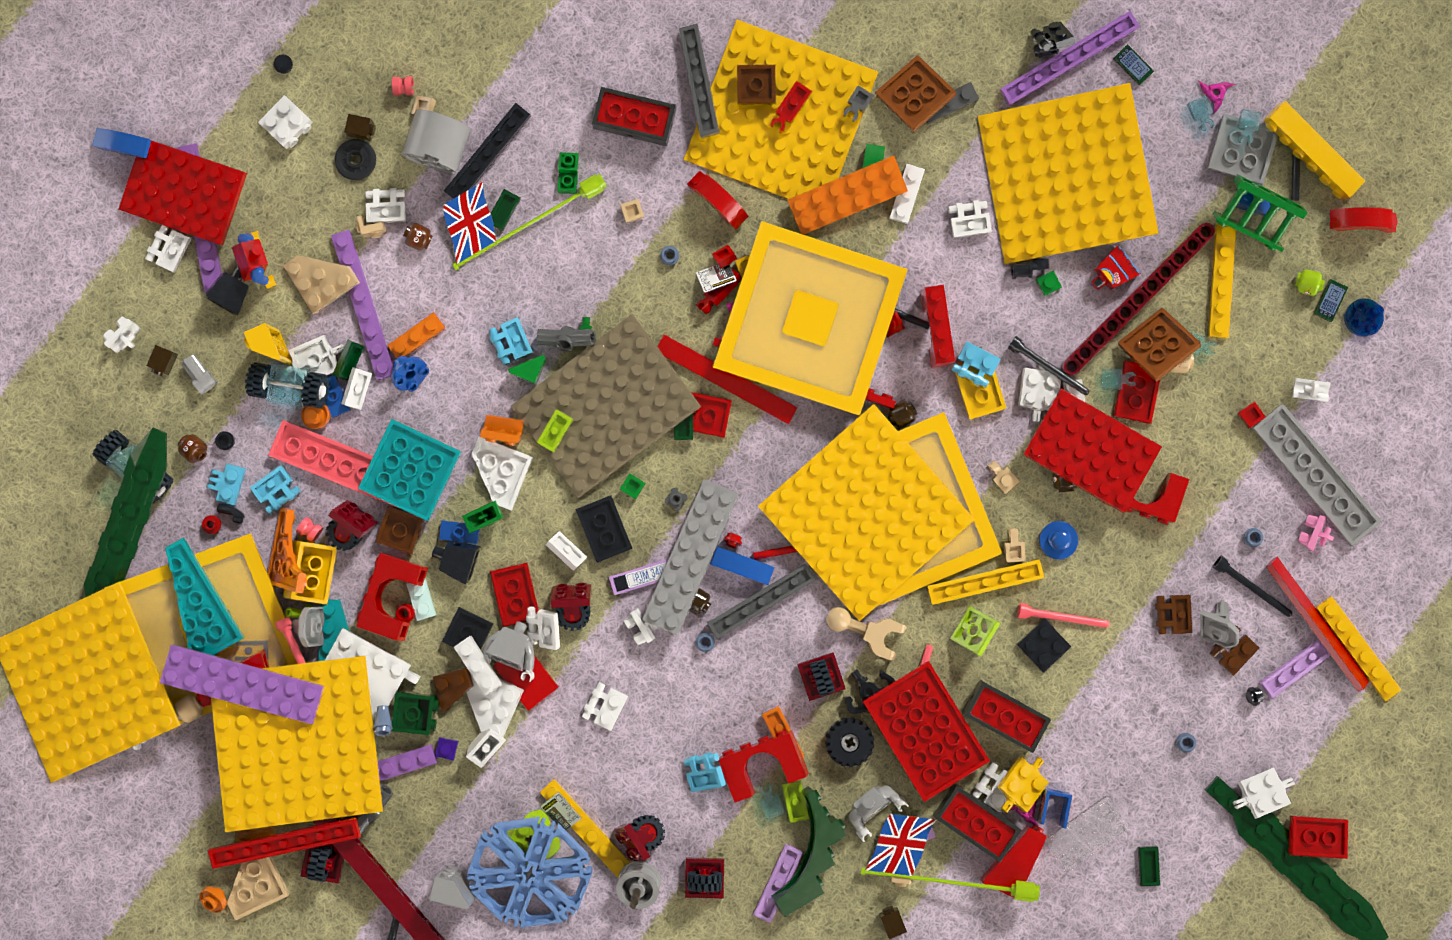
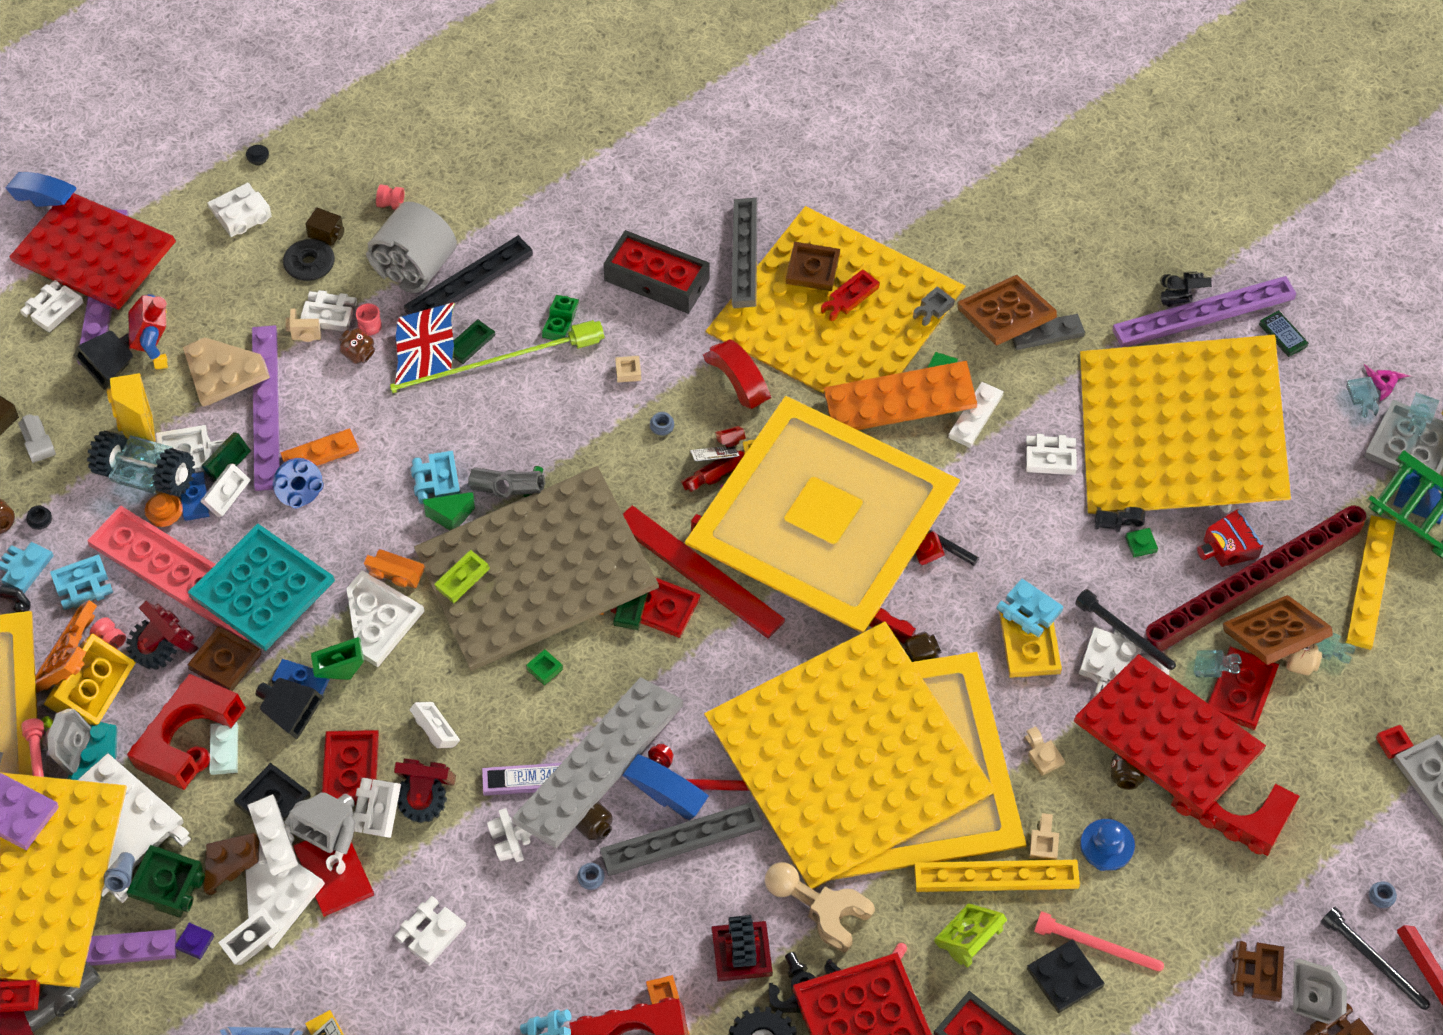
camera: 10 degrees right, 30 degrees down
black plate [575,495,633,563] -> none
dark grey plate [665,488,688,511] -> none
red arch [920,285,955,369] -> none
none -> coral wheel [356,303,382,336]

